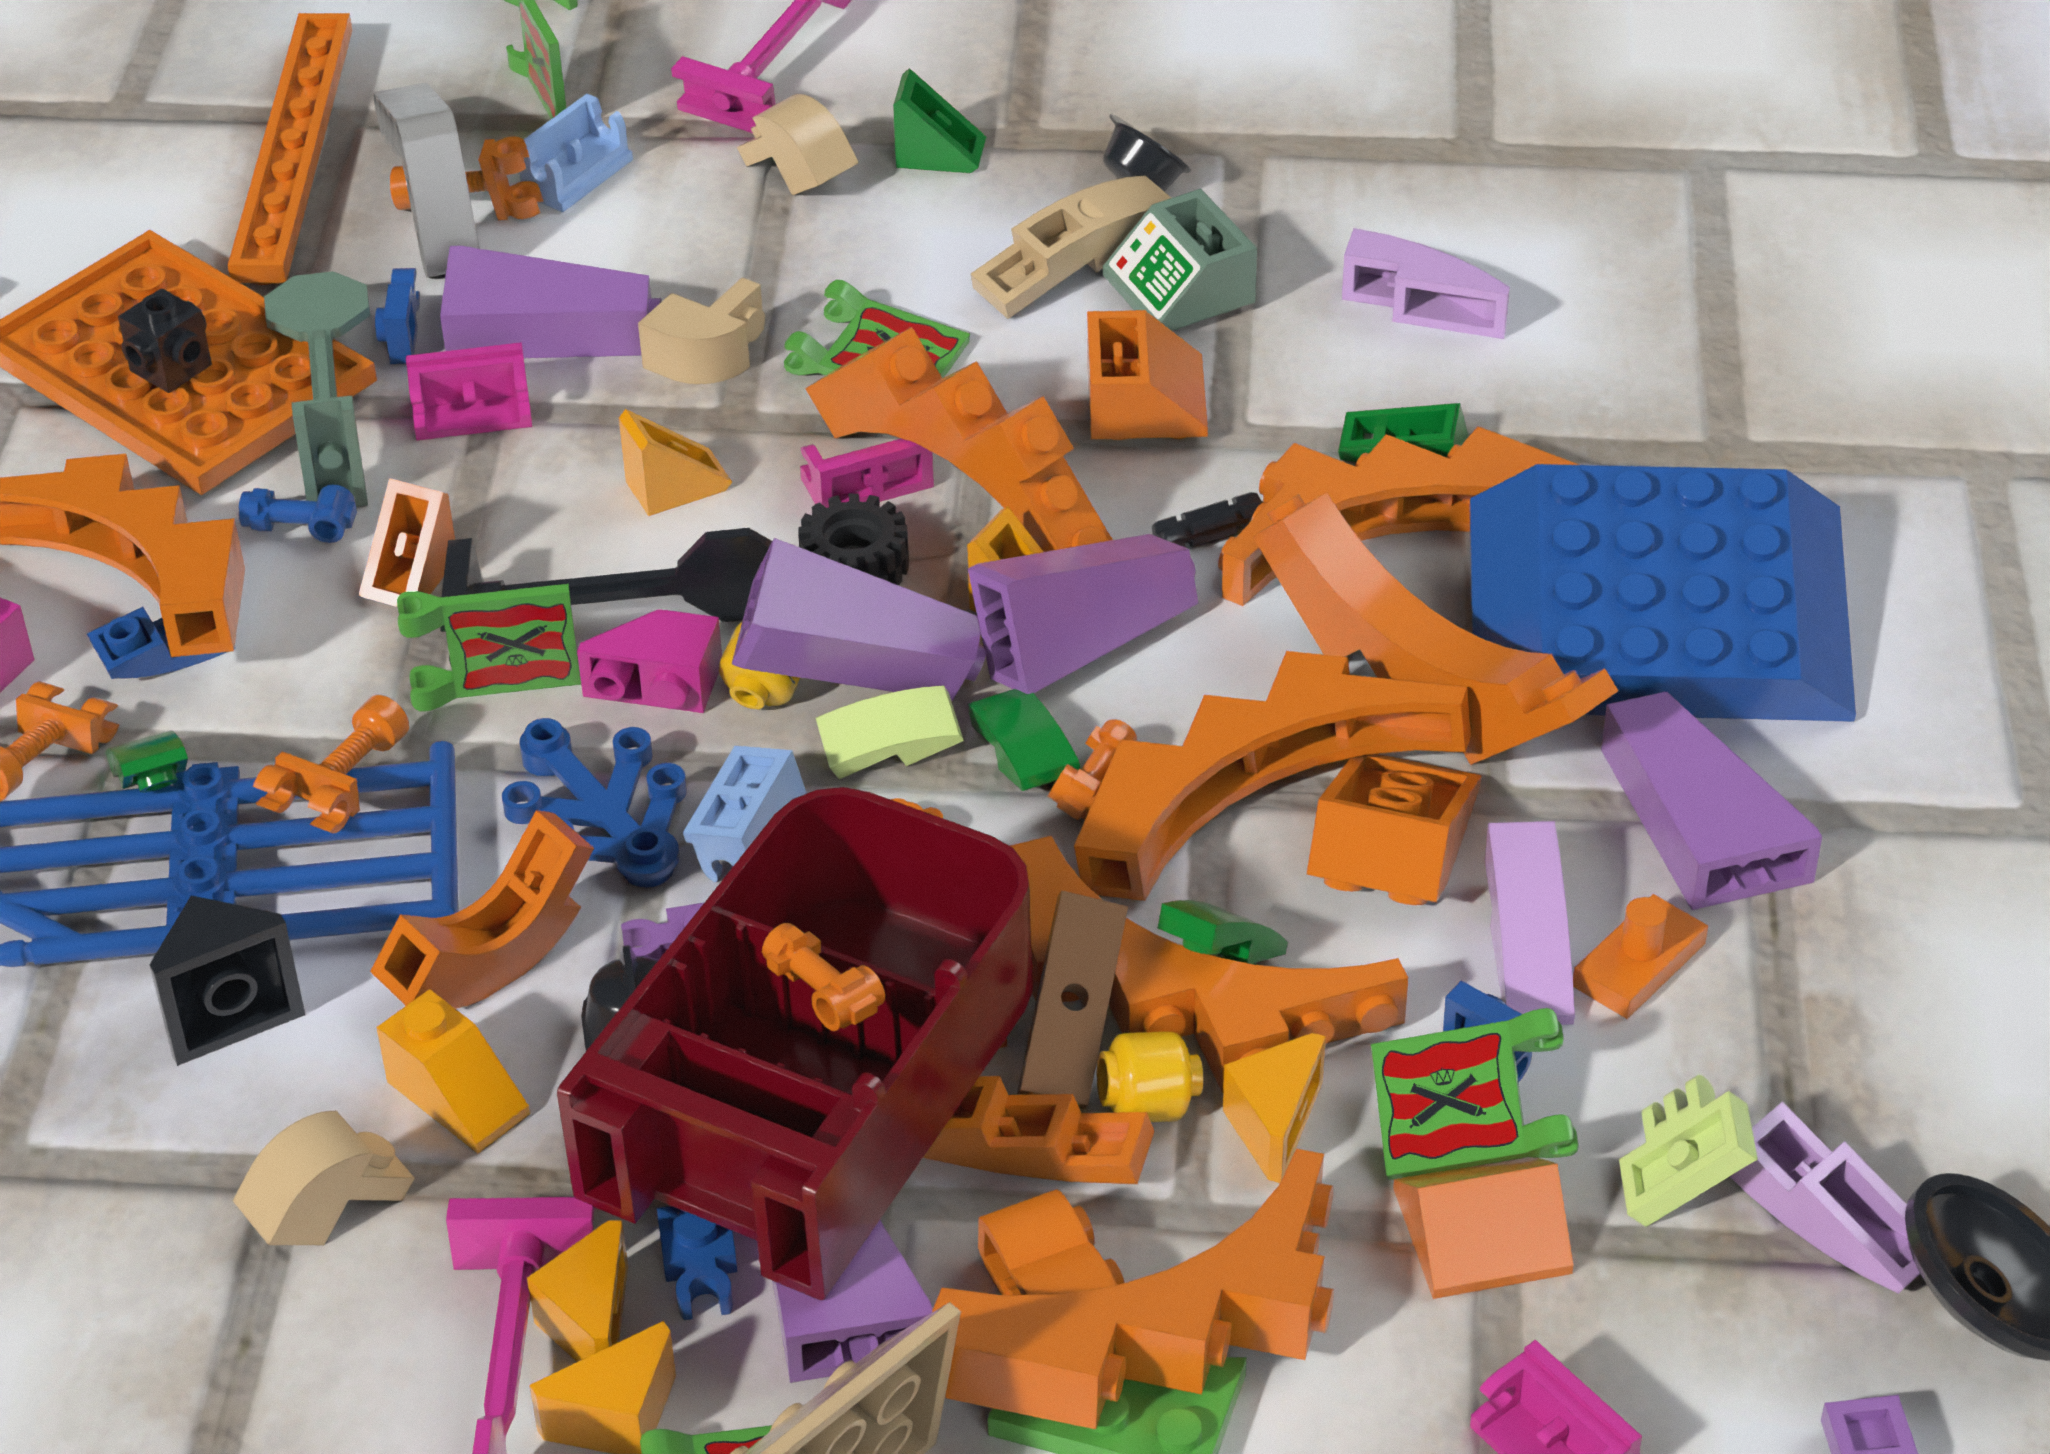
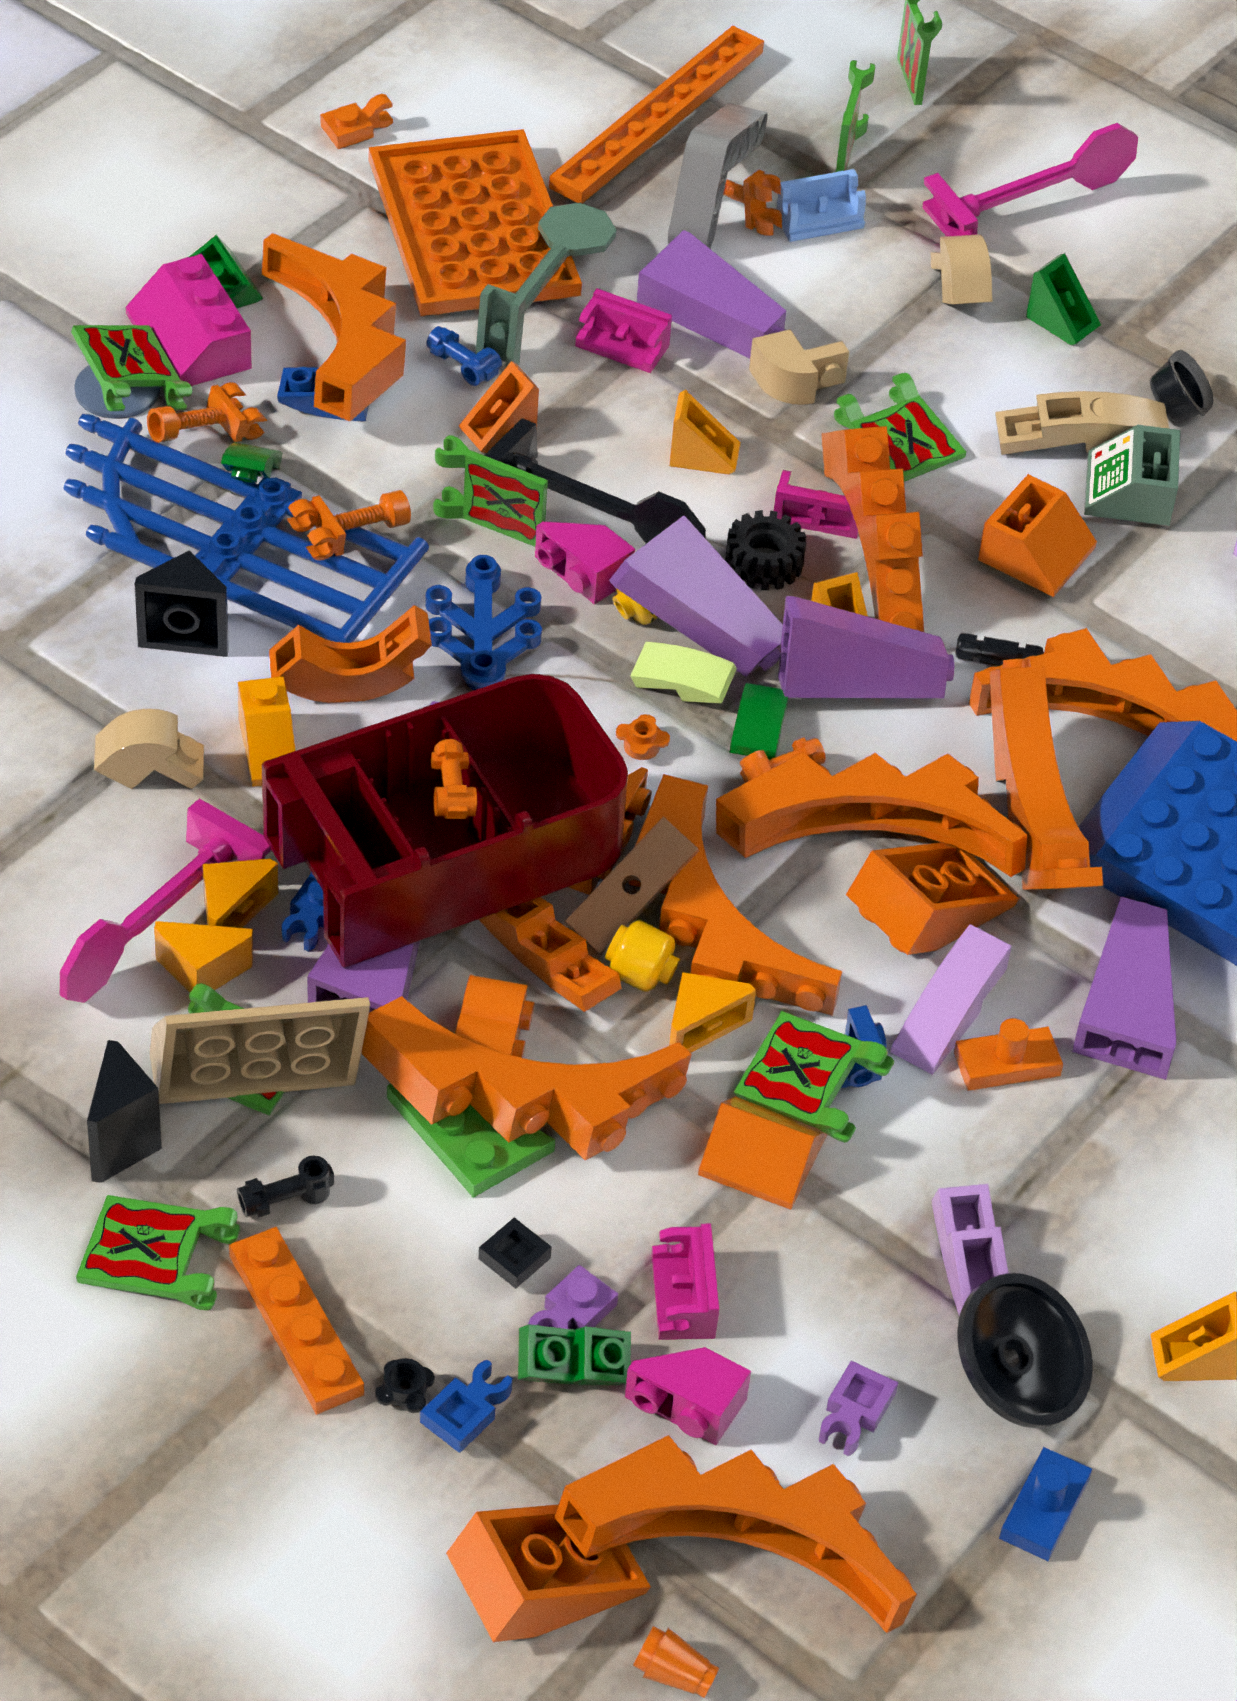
camera: 30 degrees right, 5 degrees up
black brick [118,288,212,393] -> none
blue plate [375,268,420,364] -> none
light blue hinge [683,746,807,882] -> none
green slope [1157,900,1288,965] -> none
green slope [1338,403,1468,462] -> none
yellowish green hinge [1619,1075,1758,1227] -> none

